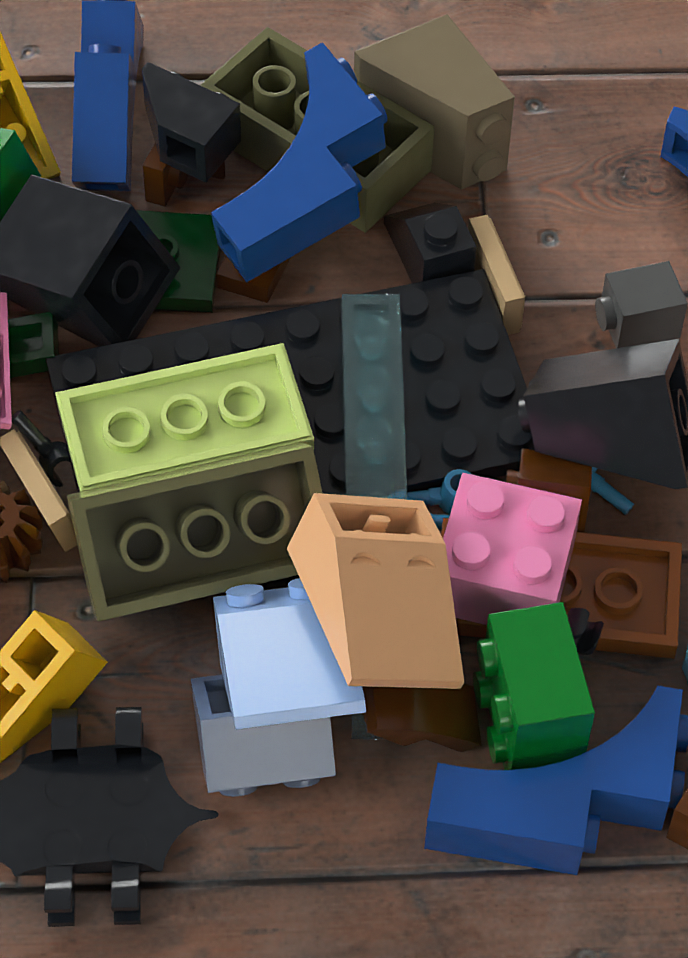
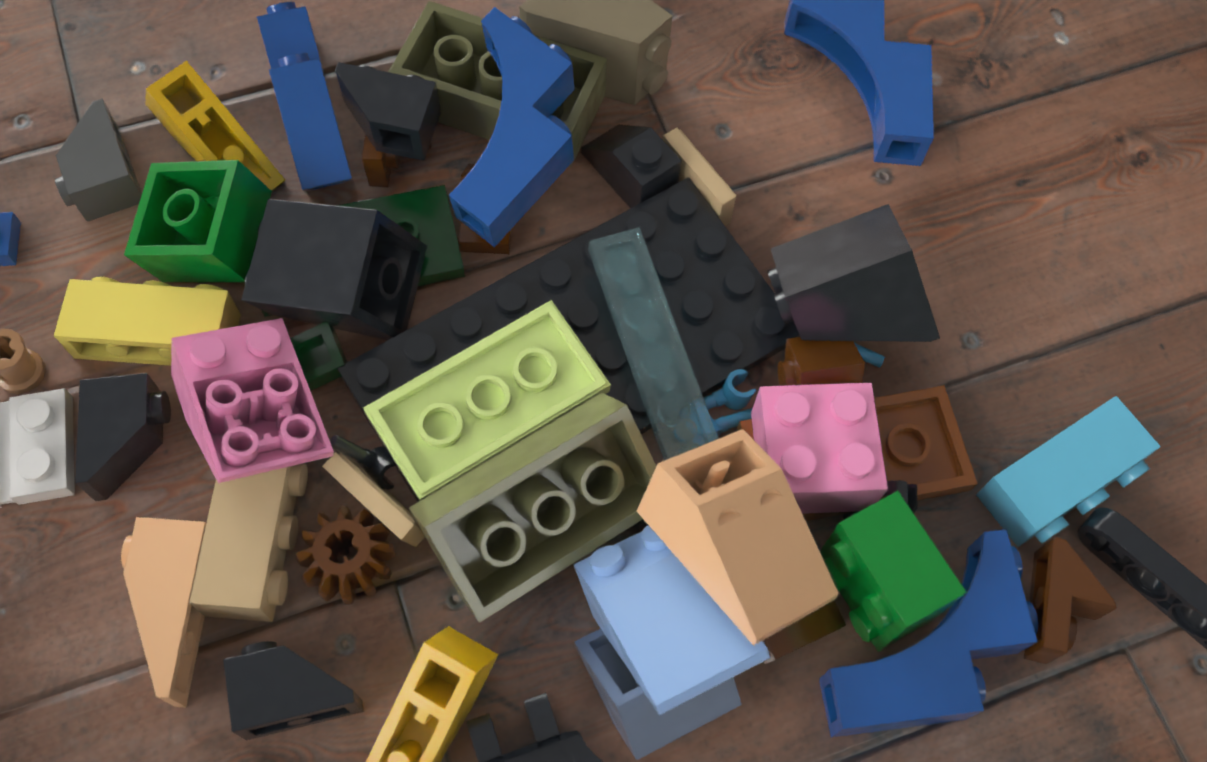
camera: 20 degrees left, 10 degrees up
dark grey brick [595,261,688,348] -> none

